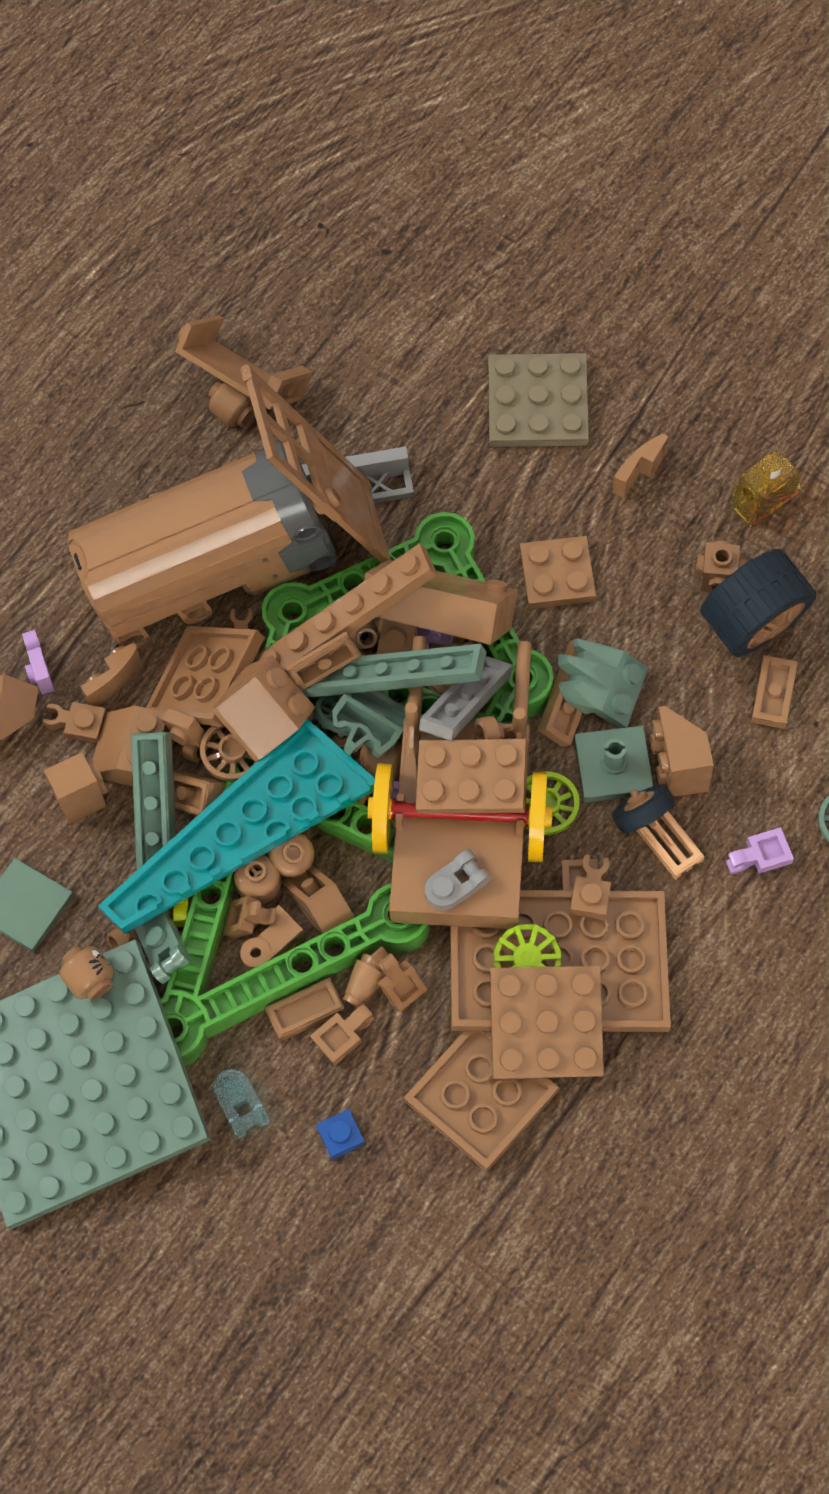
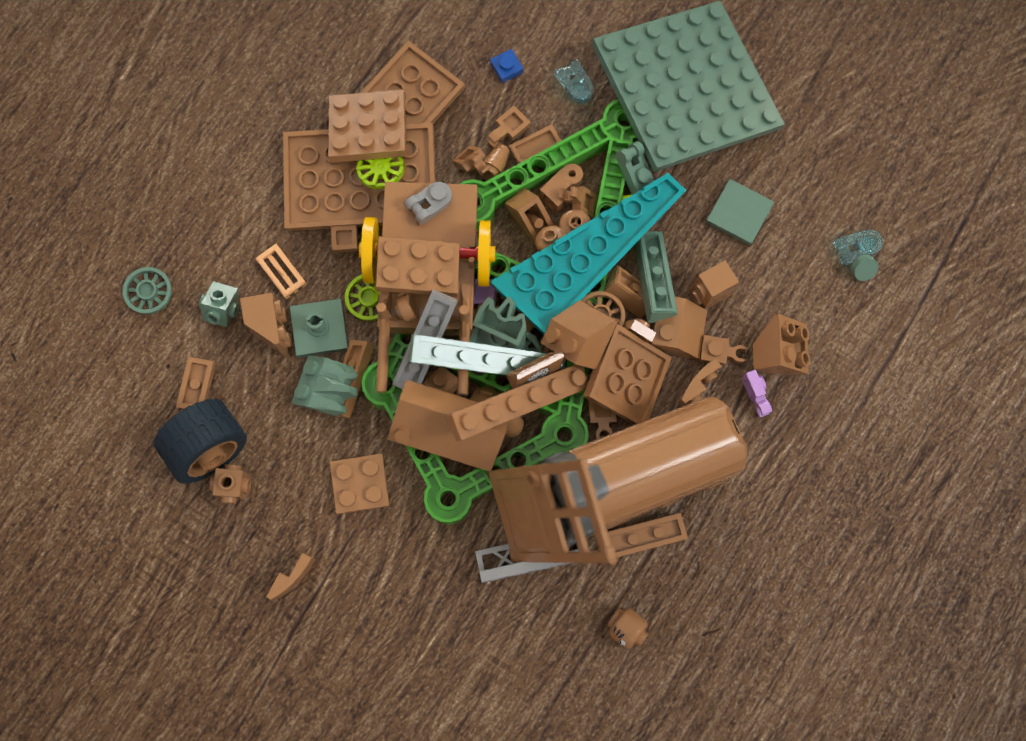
camera: 170 degrees right, 10 degrees up
medium nougat head [59,946,114,1001] -> none
medium nougat panel [175,315,313,410] -> none
dark tan plate [488,353,589,447] -> none
medium nougat plate [569,854,611,920] -> none
black wheel [612,784,674,833] -> none
lavender plate [726,827,794,874] -> none
clear yellow torso [730,450,801,528] -> none
none -> sand green brick [199,281,239,327]

